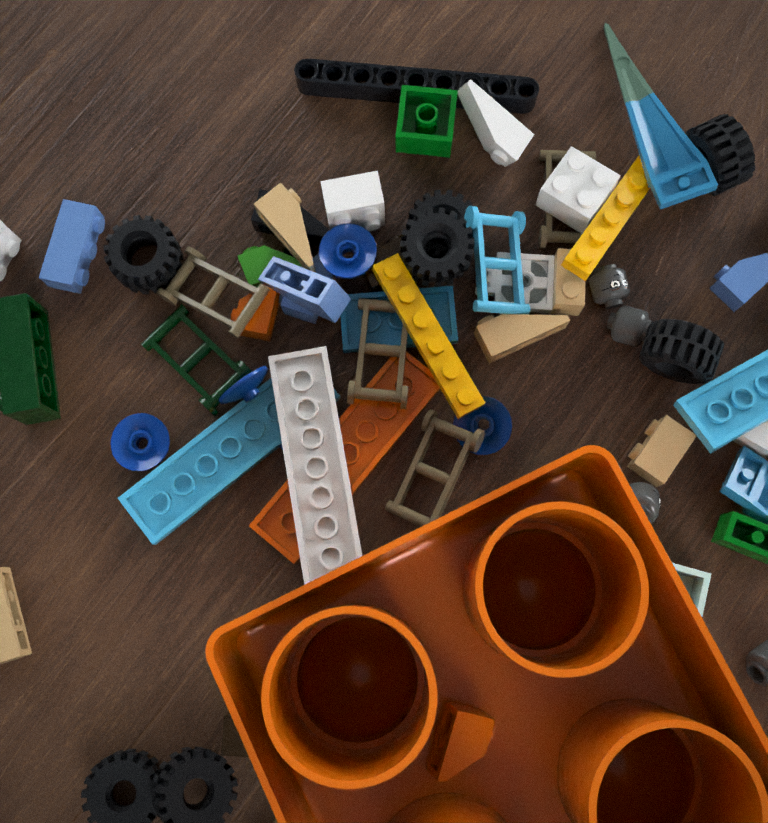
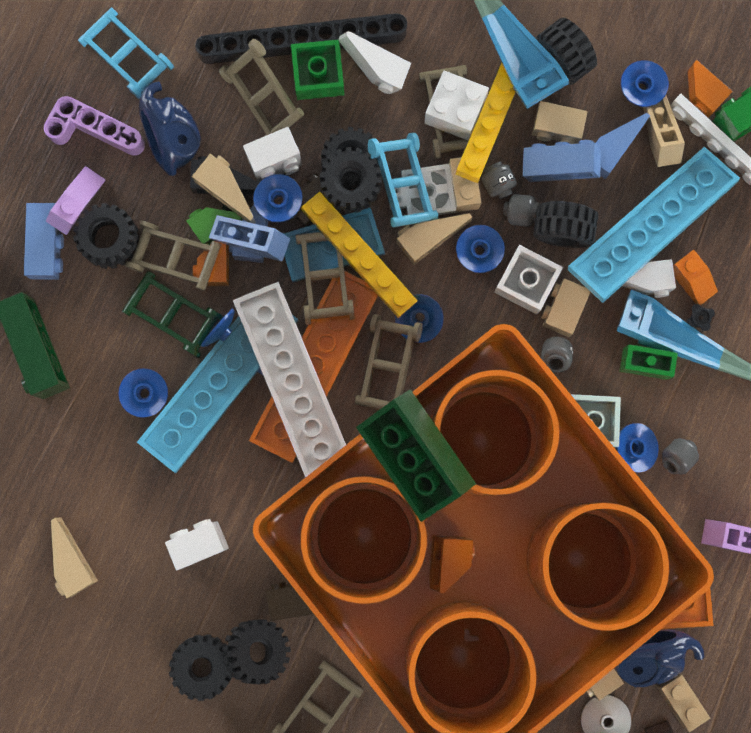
camera: 20 degrees left, 5 degrees up
none -> lavender beam [44,96,145,156]
none -> lavender slope [46,166,106,235]
none -> medium azure piece [78,7,174,100]
none -> dark blue piece [139,81,201,176]
none -> white brick [165,519,229,571]
none -> dark tan piece [219,39,304,136]
none -> dark green brick [356,389,476,522]
none -> blue dish [456,225,505,273]
none -> white brick [494,245,563,314]
none -> medium blue brick [523,140,601,182]
none -> tan brick [532,101,588,144]
none -> blue dish [616,423,659,473]

